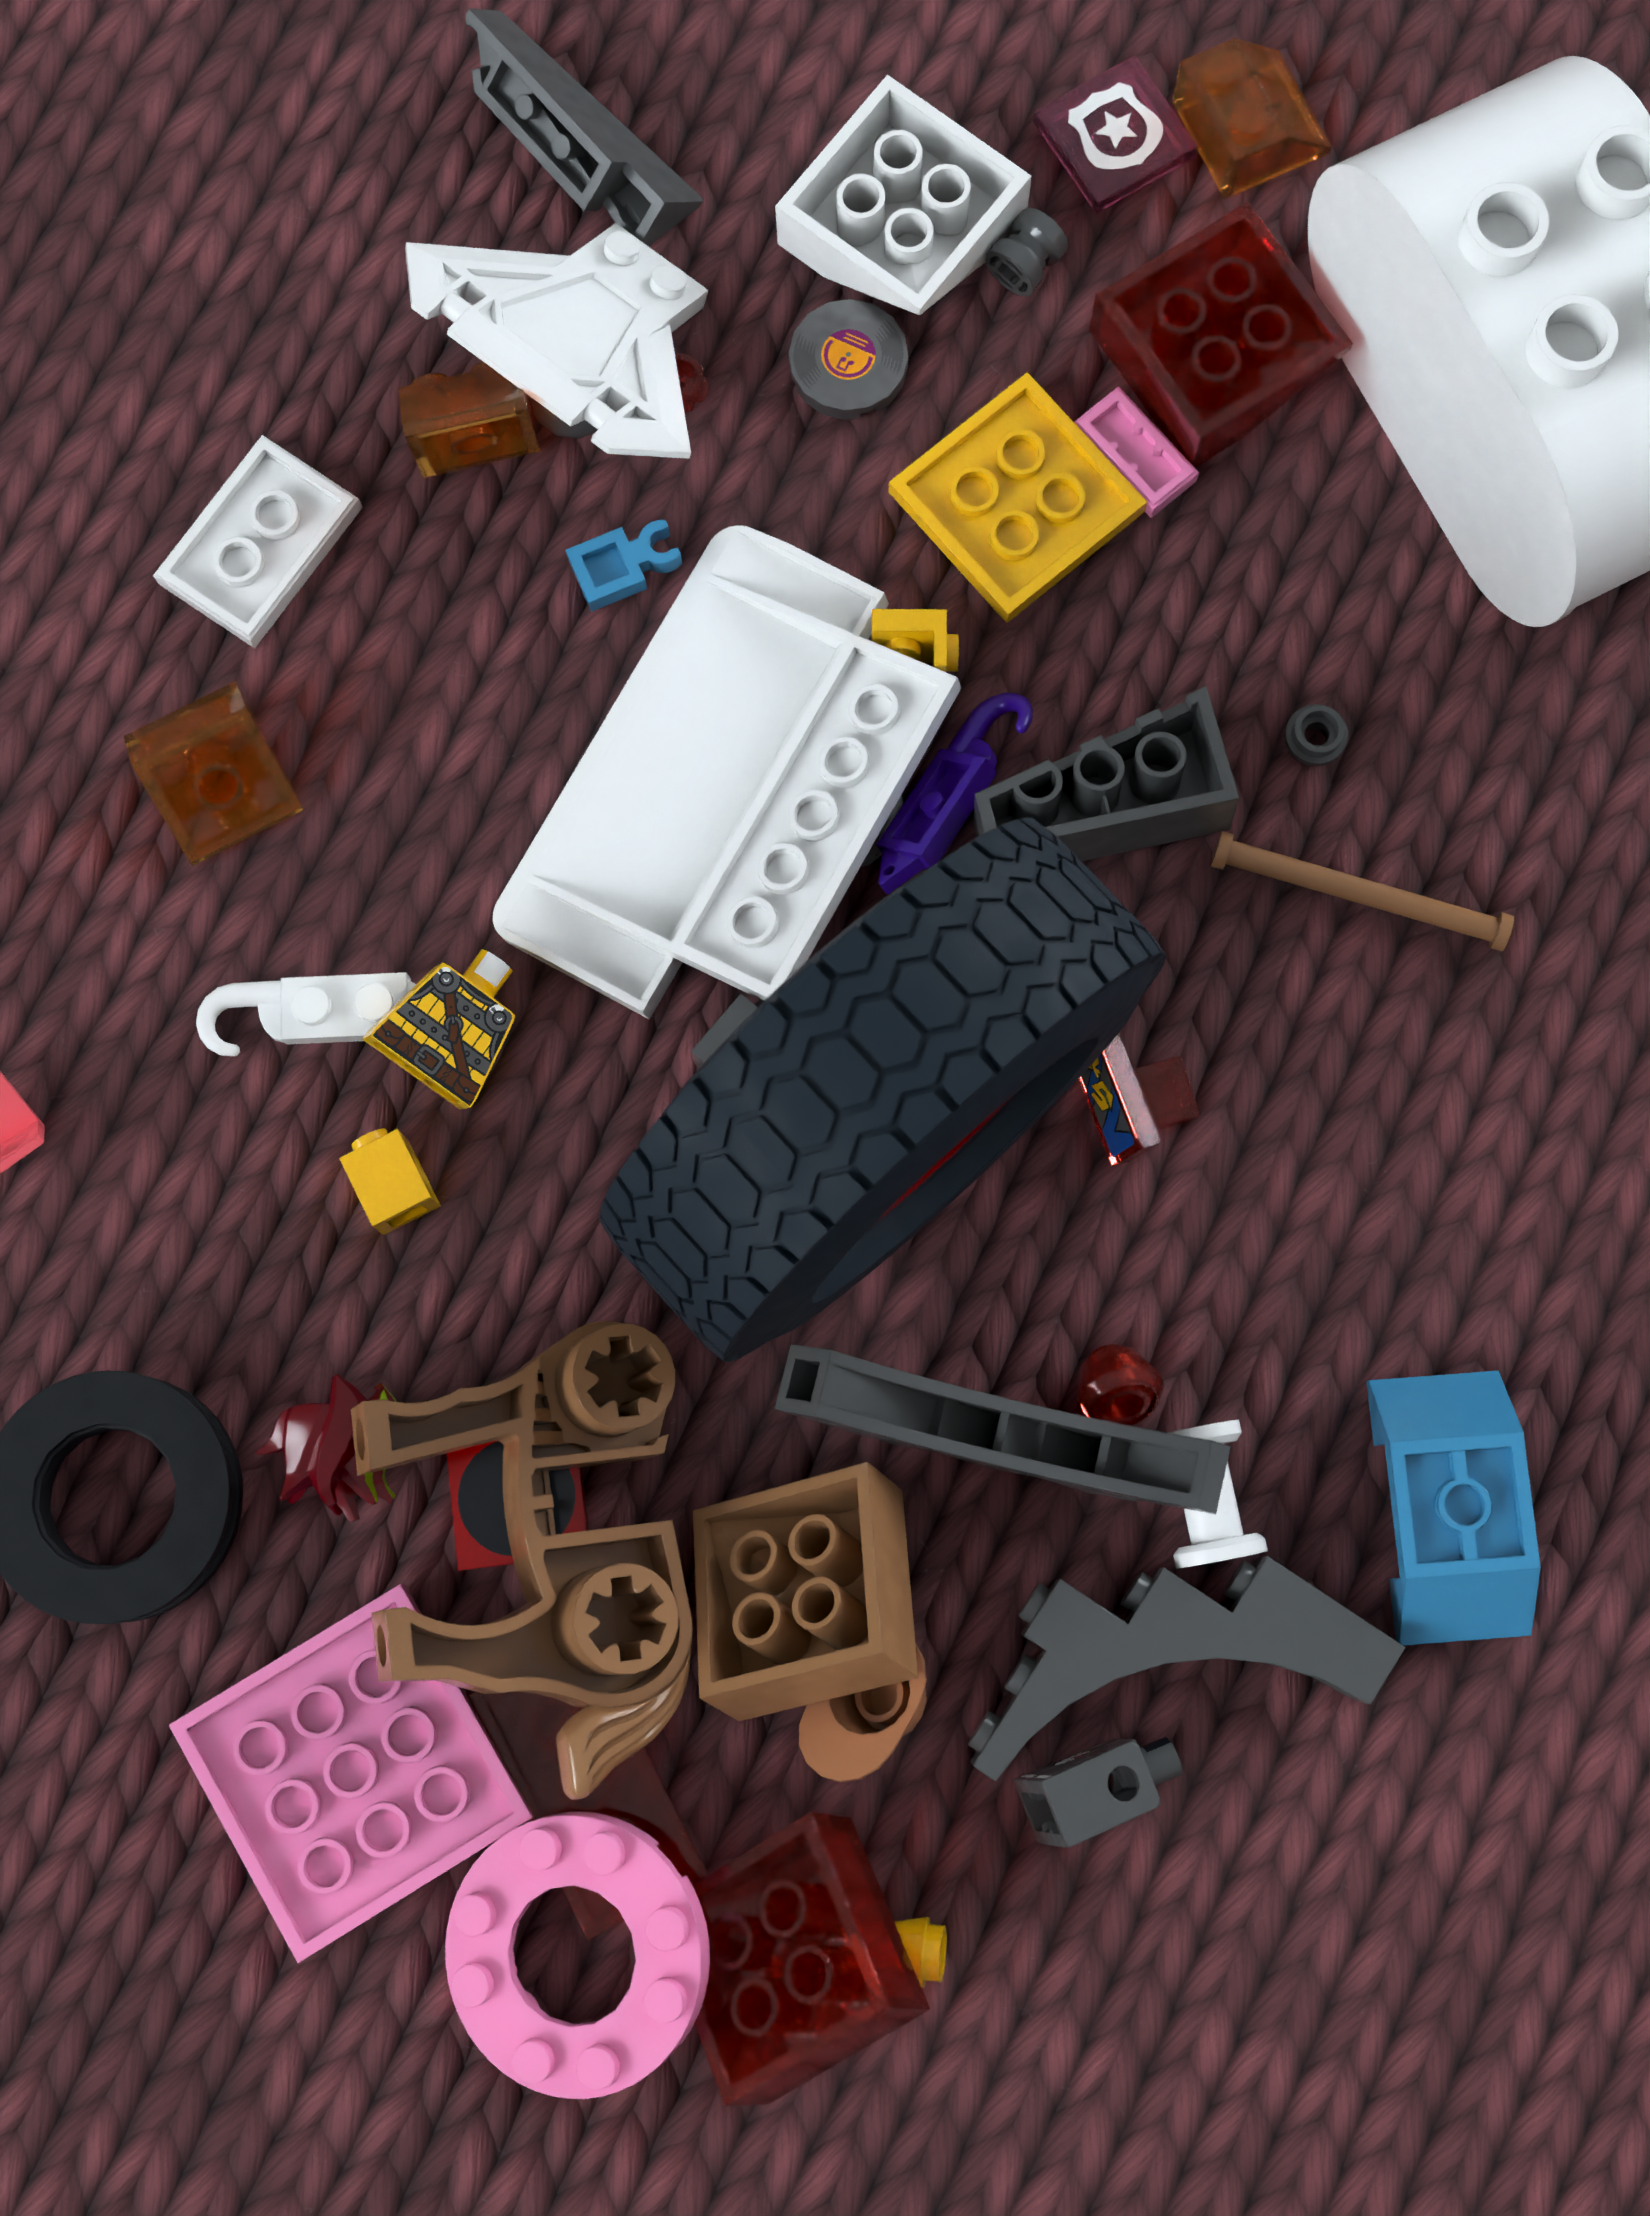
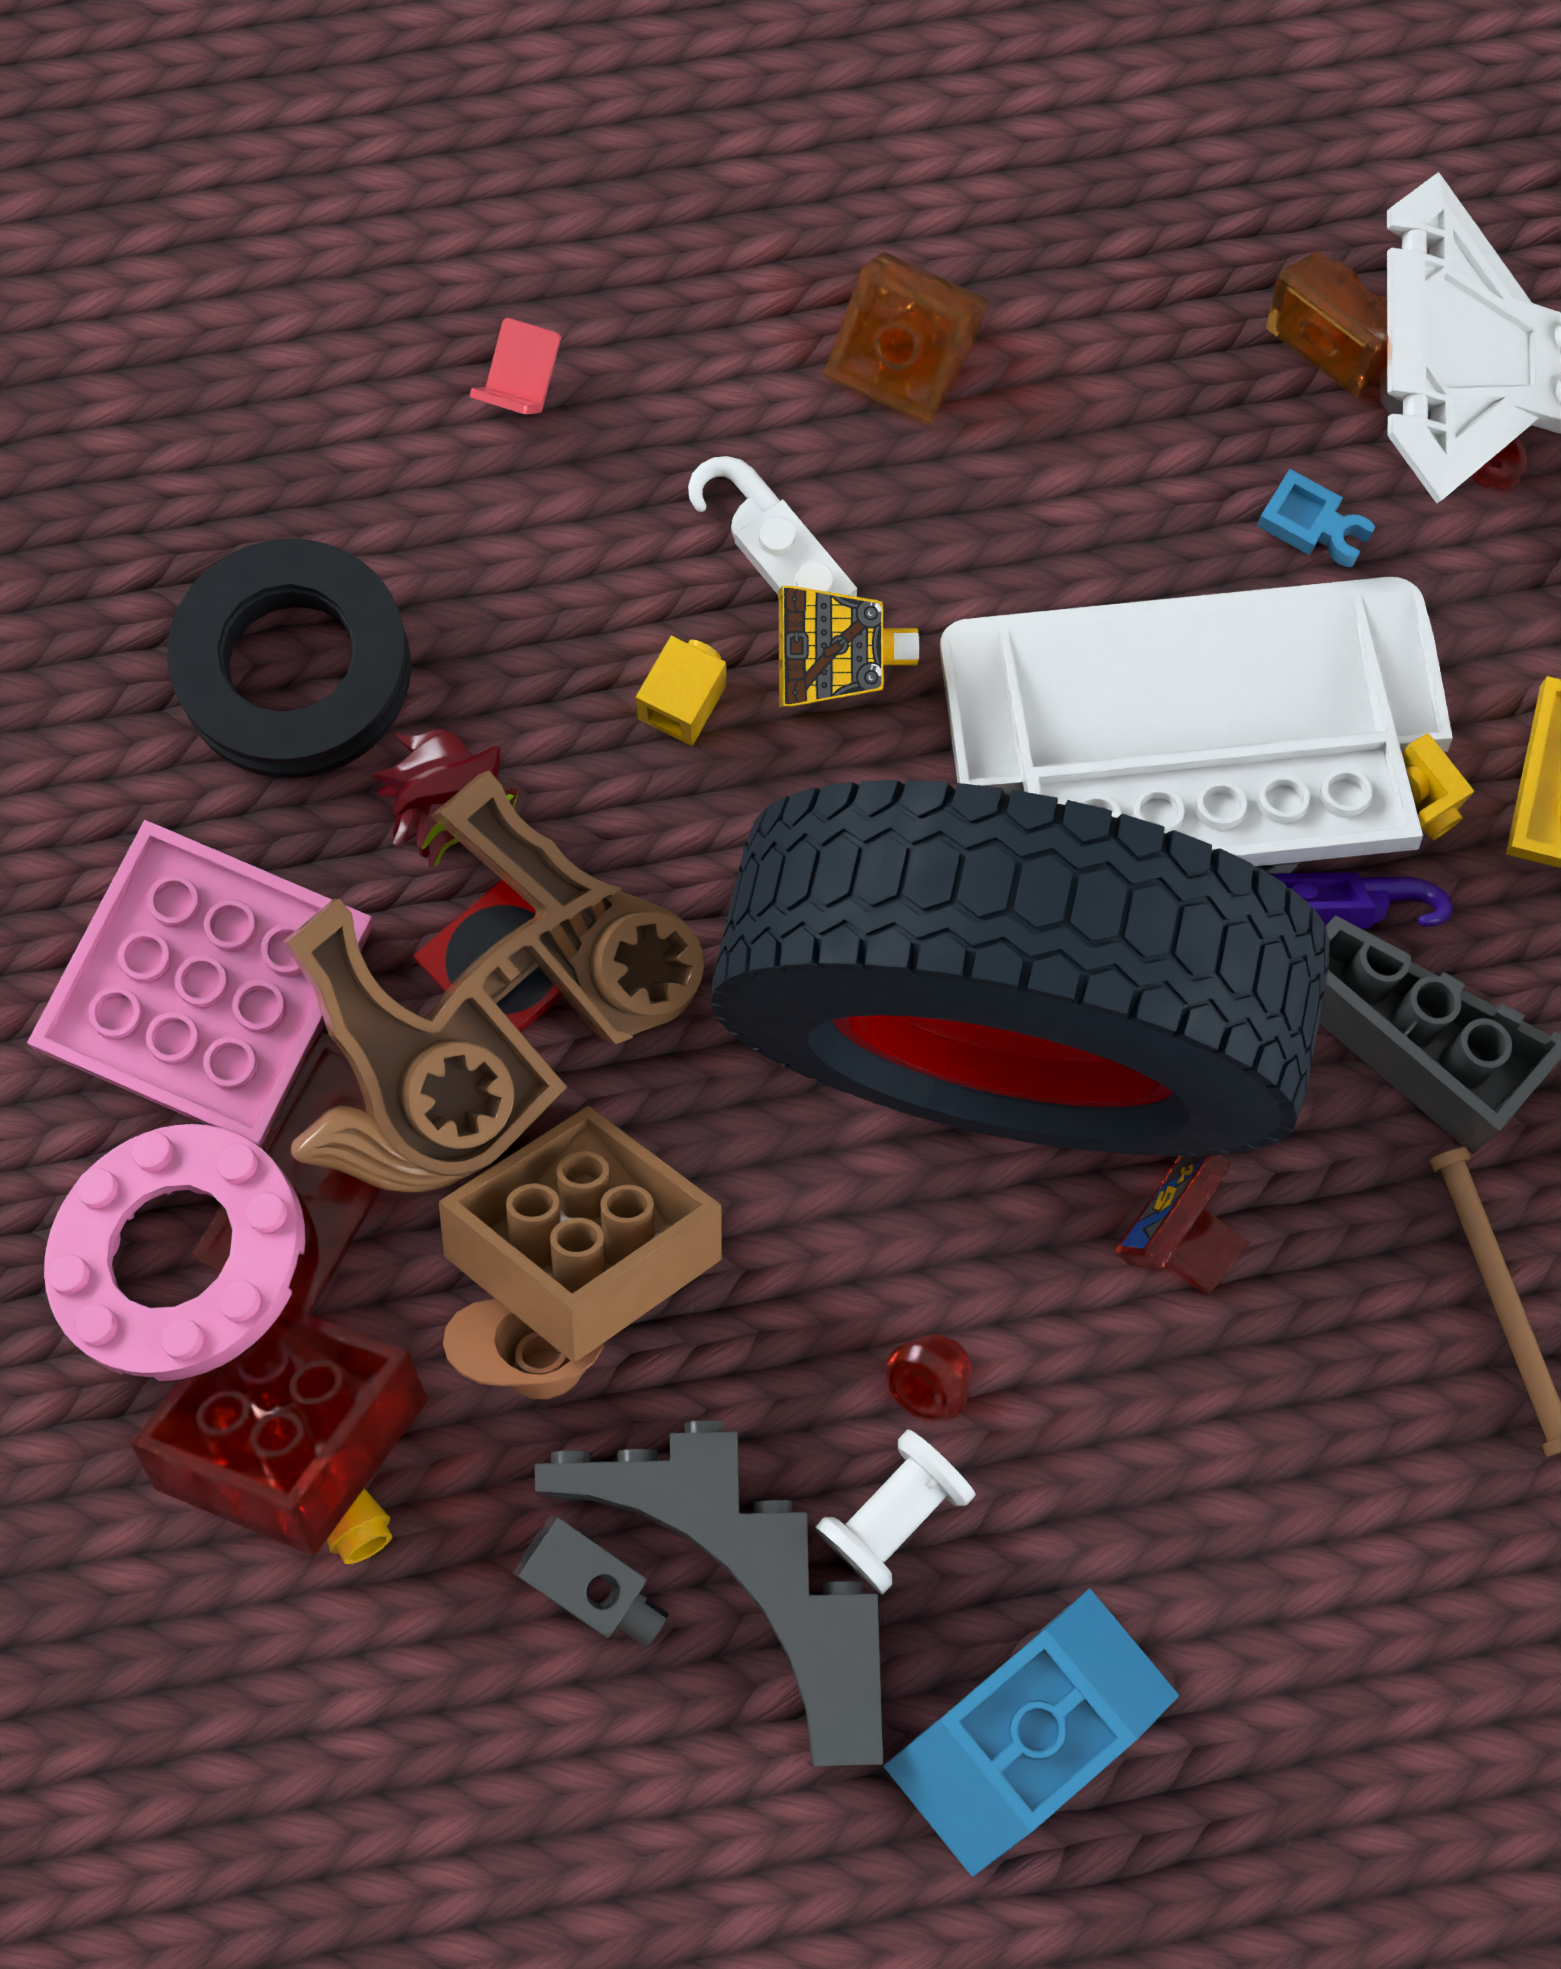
camera: 50 degrees right, 5 degrees down
white tile [153,435,363,648] -> none
dark grey arch [775,1344,1231,1514] -> none

